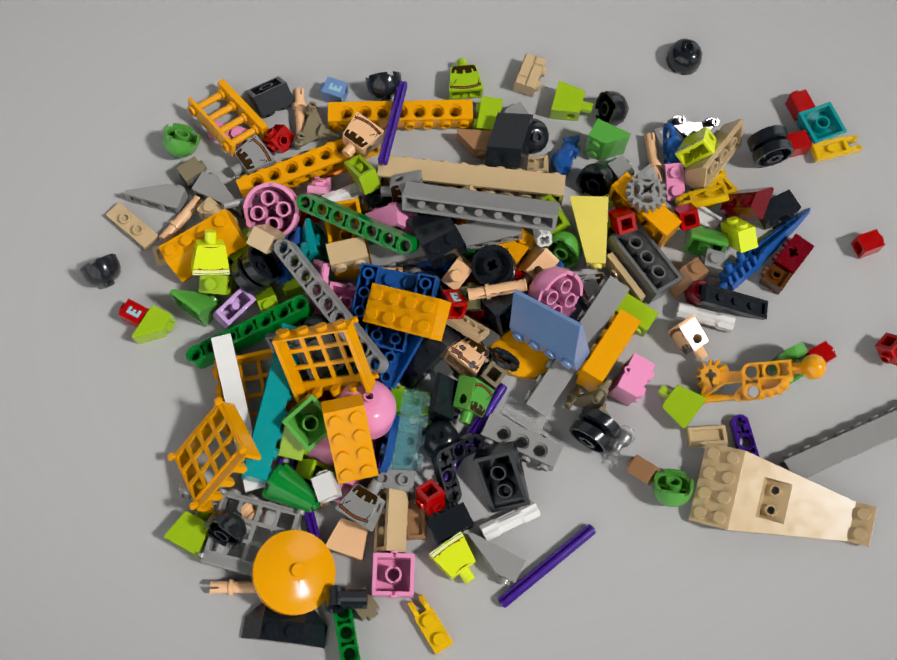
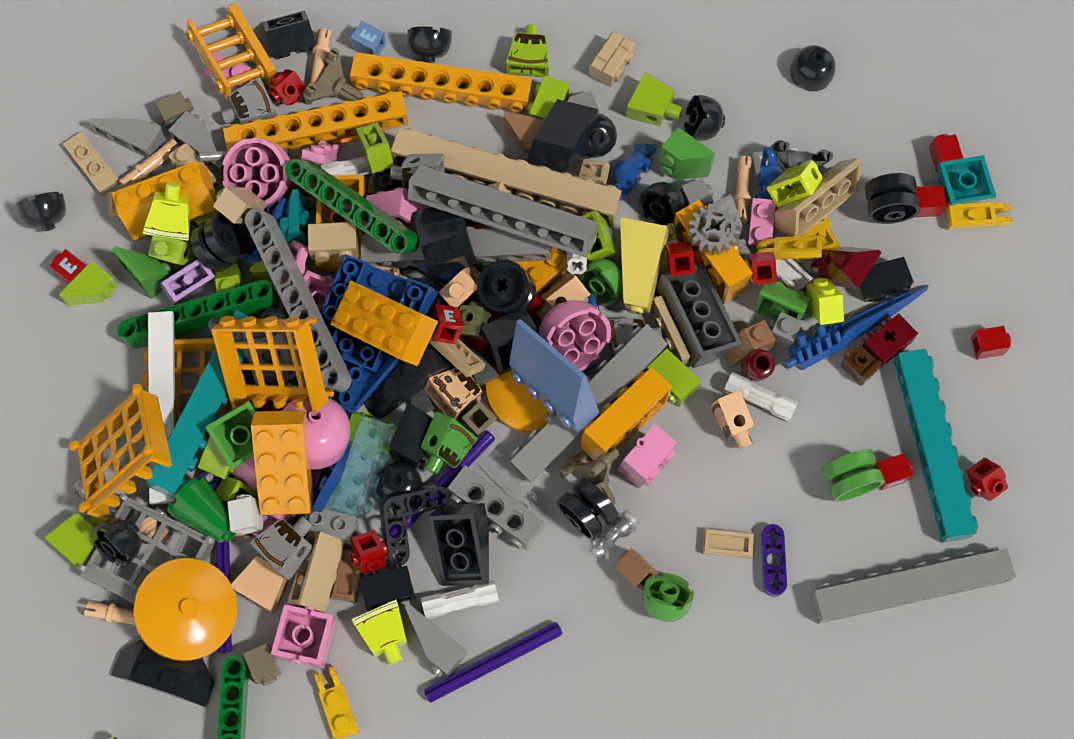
camera: 15 degrees right, 0 degrees up
bright green cylinder [162,123,201,158] -> none
black piece [325,585,368,614] -> none
light nougat torso [342,112,385,158] -> none
dark purple axle [378,80,407,166] -> none
light nougat pin [467,278,528,301] -> none
black piece [489,347,520,372] -> none
lime torso [657,384,707,429] -> none
tan wing [688,442,878,547] -> none
light orange arm [695,354,827,404] -> none
black tile [700,283,768,320] -> none
none -> teal brick [893,348,978,543]

